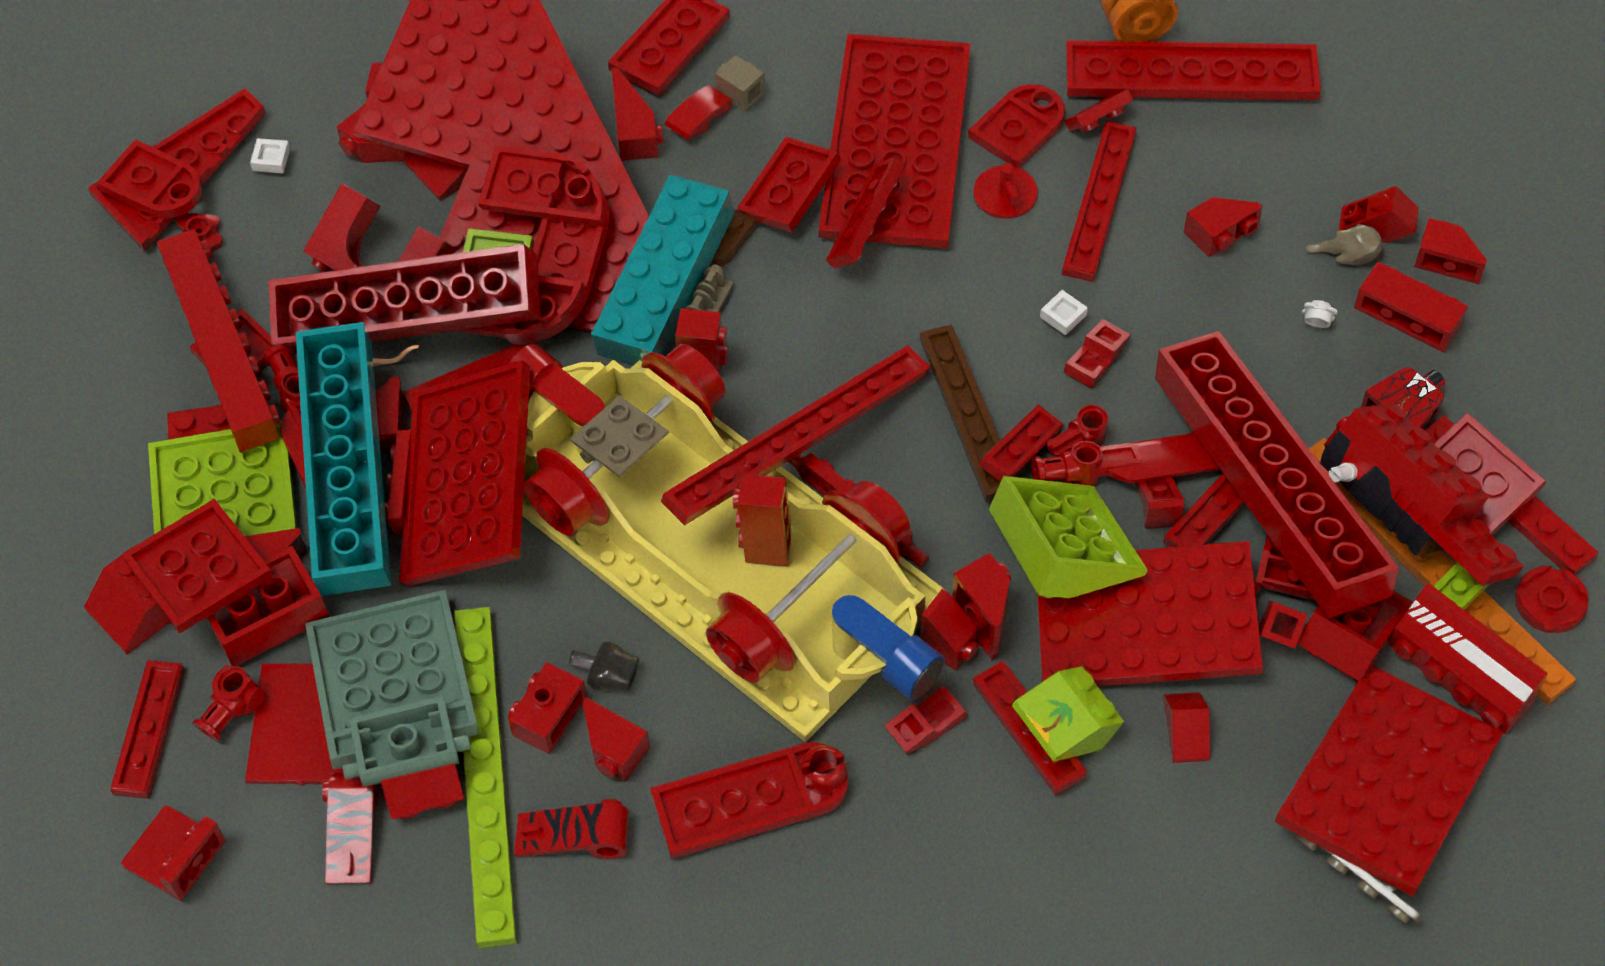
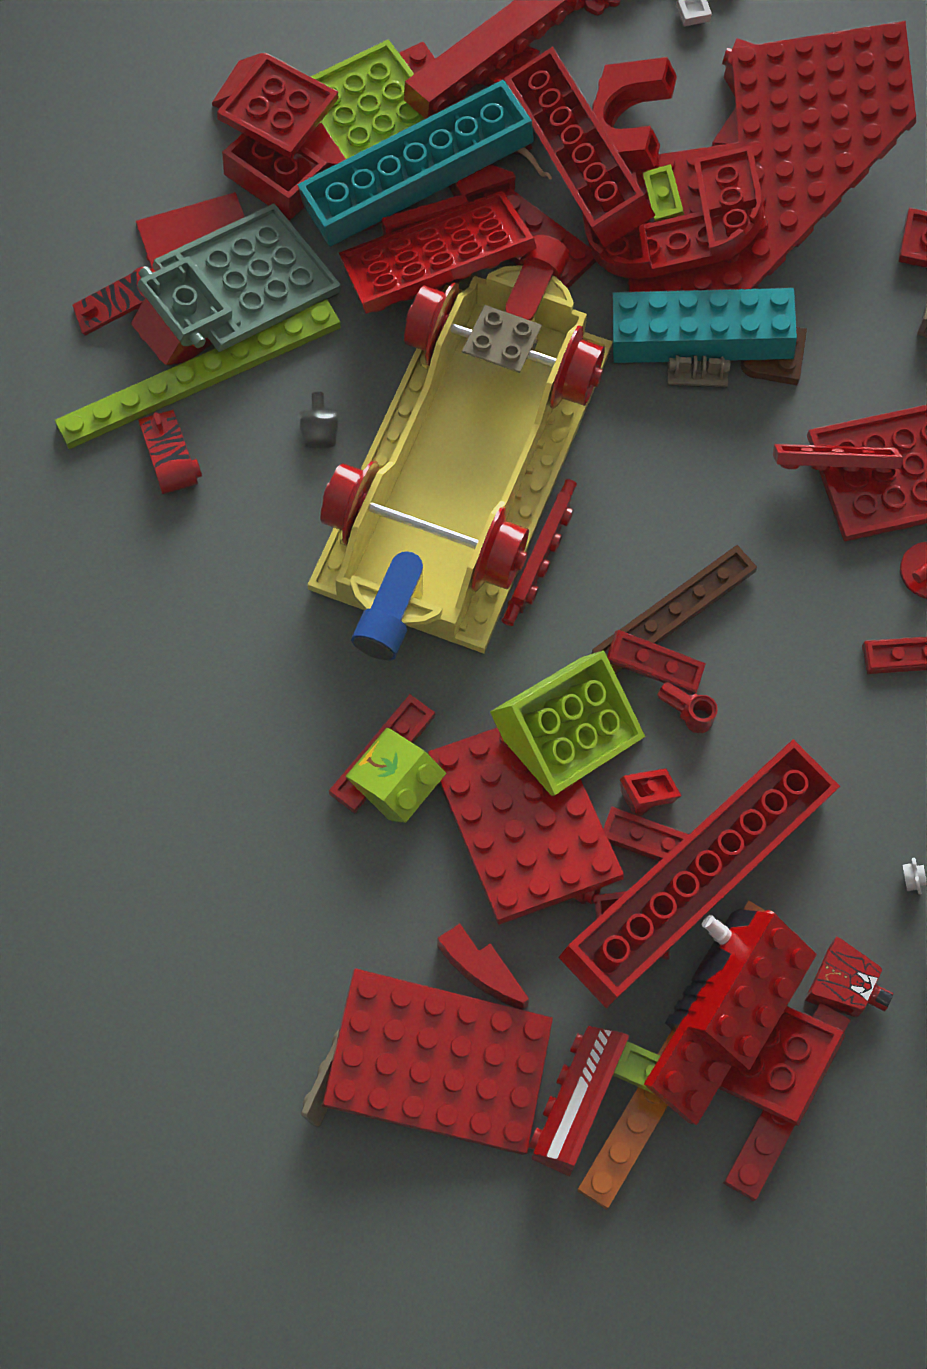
camera: 65 degrees right, 10 degrees up
red tile [110,660,185,799] -> none
red bracket [121,805,226,902] -> none
red connector [192,664,266,742] -> none
red brick [508,662,587,754] -> none
red slope [582,697,650,782] -> none
red slope [611,68,663,161] -> none
red plate [650,742,848,860] -> none
red plate [661,345,931,526] -> none
red slope [664,85,732,140] -> none
red brick [675,308,729,374] -> none
red brick [733,474,792,566] -> none
red plate [736,137,841,233] -> none
red slope [884,685,968,755] -> none
red slope [921,589,979,671] -> none
red slope [952,553,1011,661] -> none
red piece [1031,433,1301,486] -> none
white plate [1040,290,1088,336] -> none
red slope [1063,319,1131,388] -> none
red slope [1163,692,1210,763] -> none
red brick [1259,601,1308,649] -> none
red slope [1297,591,1413,681] -> none
red tile [1514,566,1589,633] -> none
none -> red slope [437,923,529,1010]

